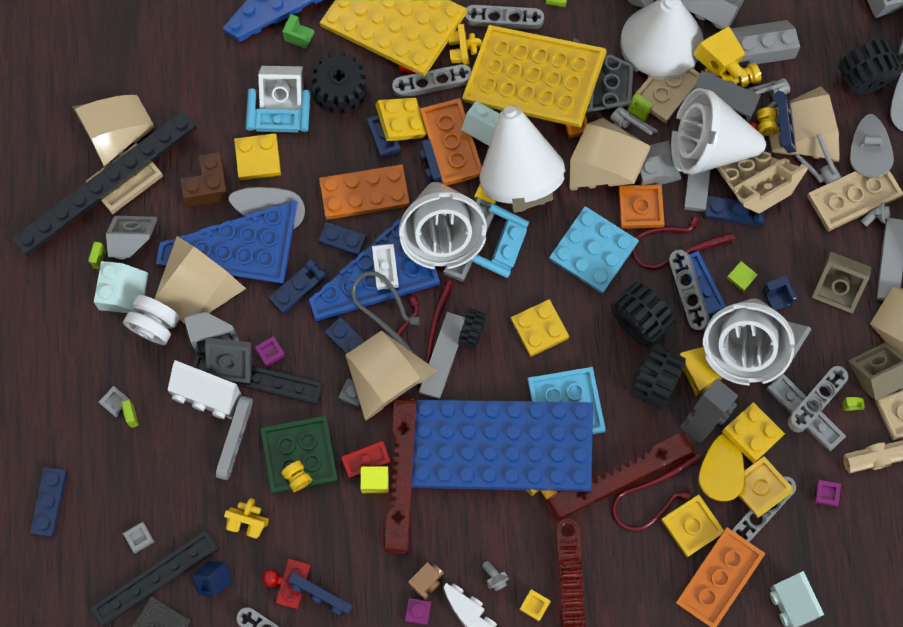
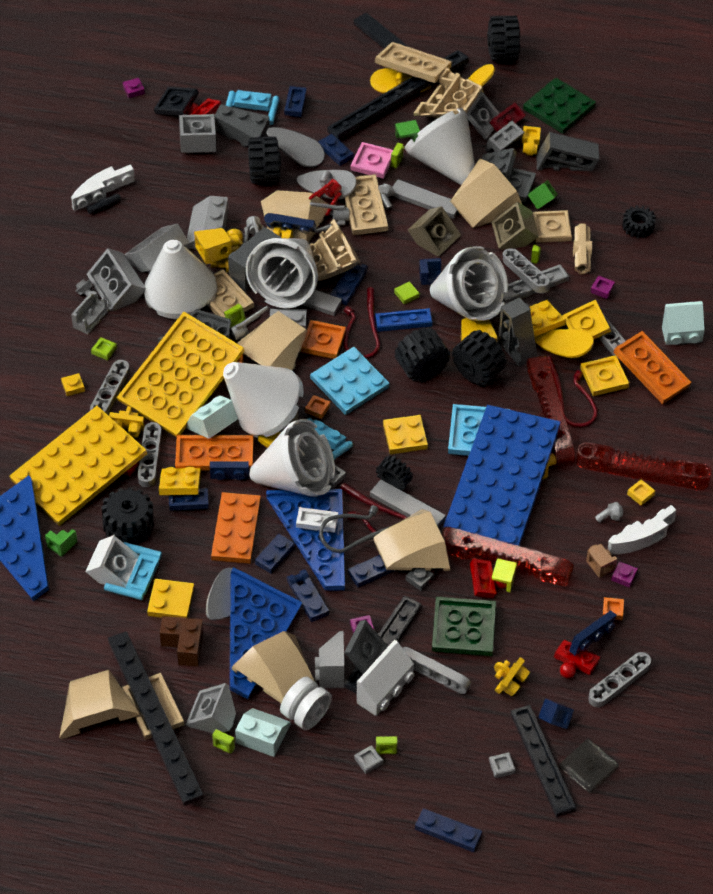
camera: 75 degrees left, 20 degrees down
yellow wheel [281,461,312,492] -> none
light grey beam [669,250,710,331] -> none
none -> orange plate [305,395,330,419]
none -> red plant [309,179,342,216]
none -> orange plate [602,597,624,620]

